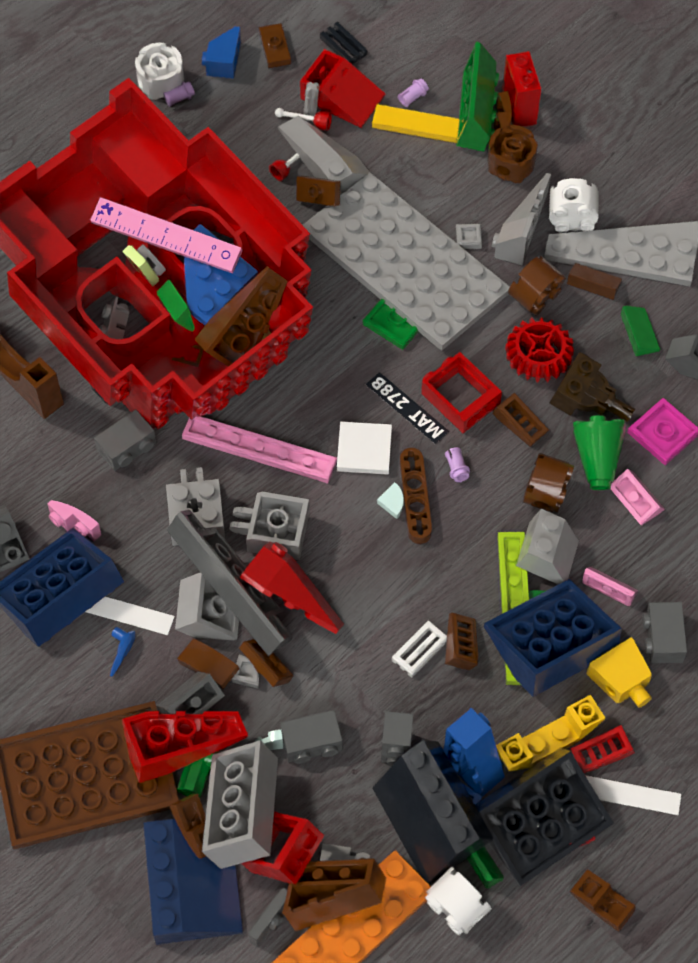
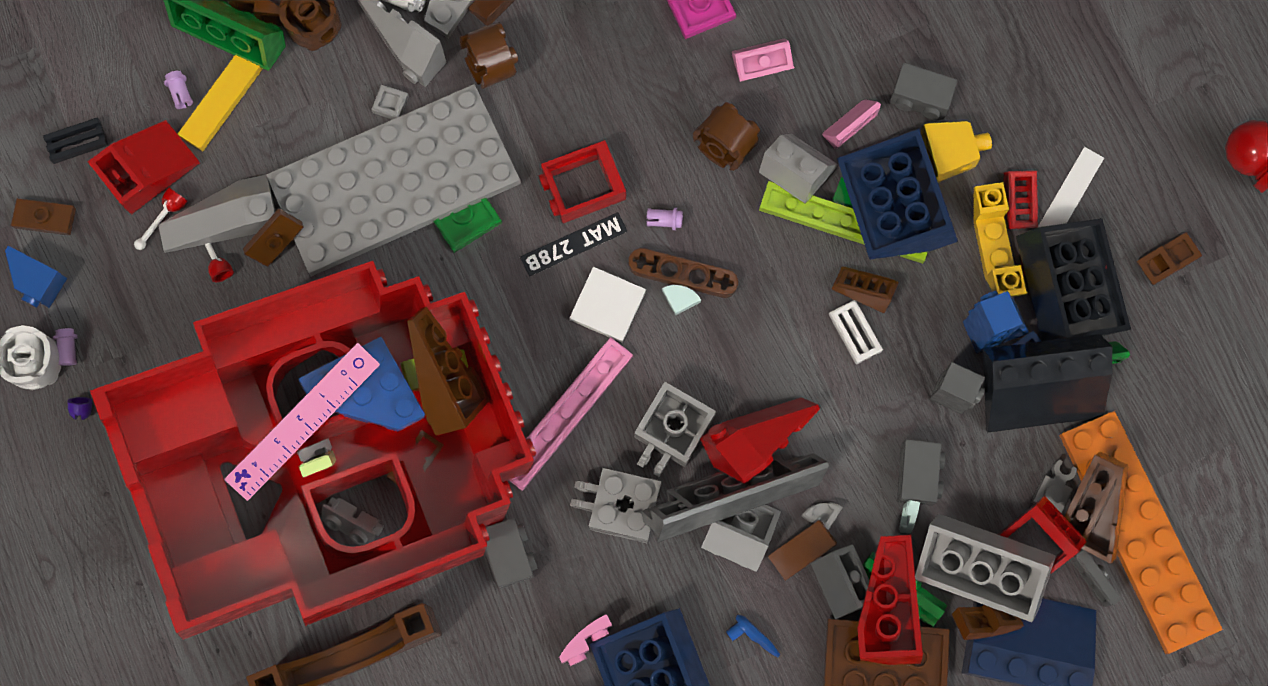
camera: 70 degrees left, 15 degrees up
white sticker [85,597,175,635] -> none
green slope [157,280,195,332] -> none
reddish brown plate [239,639,294,687] -> none
light grey axle [303,82,319,116] -> none
white brick [425,867,491,936] -> none
reddish brown slope [492,392,549,447] -> none
red gear [505,317,574,383] -> none
dark brown brick [549,352,635,423] -> none
green cone [573,416,626,490] -> none

